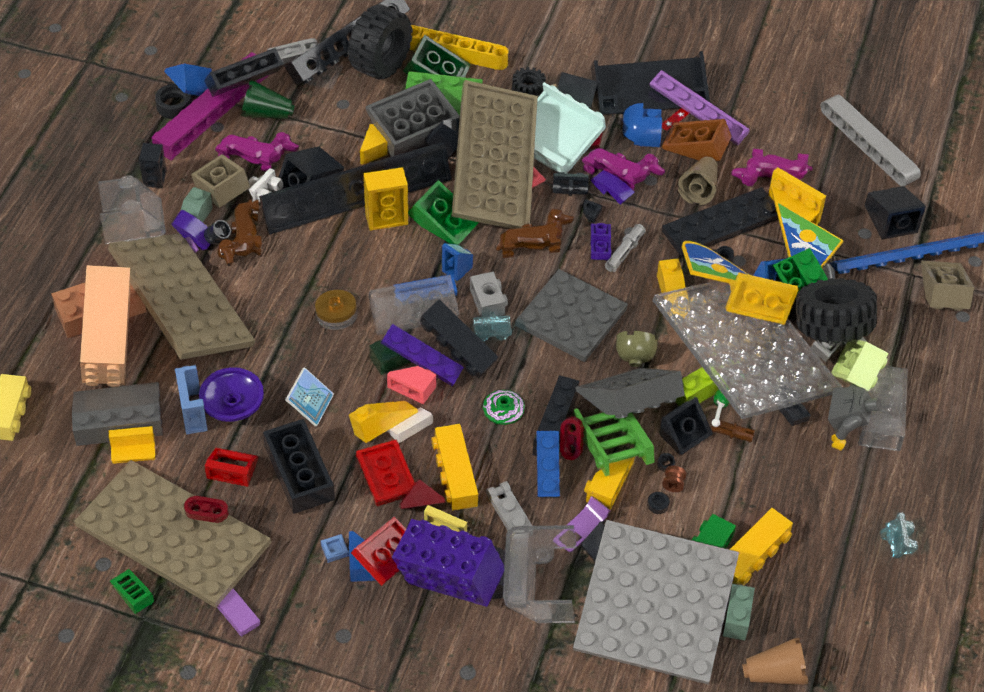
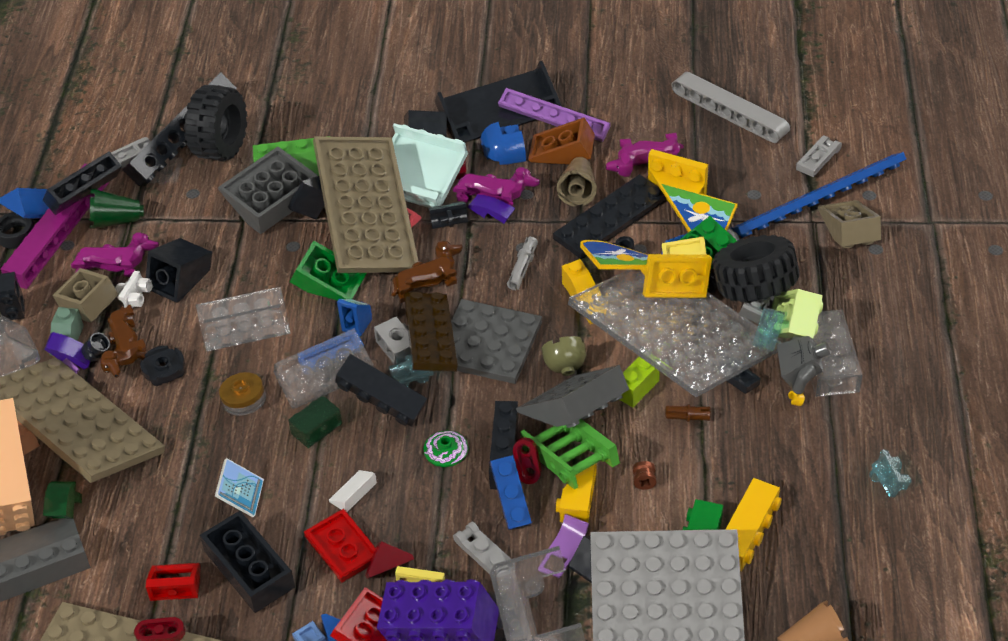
camera: 10 degrees left, 5 degrees down
yellow panel [109,426,155,464] -> none
medium blue panel [175,365,208,435] -> none
dark purple dish [199,368,264,422] -> none
black plate [259,142,452,235] -> none
yellow slope [349,401,418,443] -> none
yellow slope [360,124,388,165] -> none
yellow brick [364,167,408,231] -> none
dark purple plate [381,324,464,386] -> none
coral slope [387,366,436,405] -> none
dark green slope [403,35,471,78] -> none
yellow beam [410,25,508,70] -> none
yellow brick [431,424,478,511] -> none
black tyre [512,67,546,97] -> none
black tile [583,199,603,223] -> none
dark purple slope [591,223,611,260] -> none
black tile [647,492,670,514] -> none
black hinge [657,453,675,472] -> none
black slope [659,397,713,455] -> none
red sticker [662,108,690,131] -> none
hinge [712,389,731,427] -> none
sand green brick [723,584,755,641] -> none
black slope [864,186,926,240] -> none
none -> dark green brick [43,481,82,519]
none -> black plate [140,346,185,386]
none -> clear brick [196,287,291,352]
none -> dark brown plate [404,291,458,372]
none -> light yellow tile [662,237,707,255]
none -> clear light blue hips [752,307,785,351]
none -> light grey plate [796,135,842,177]

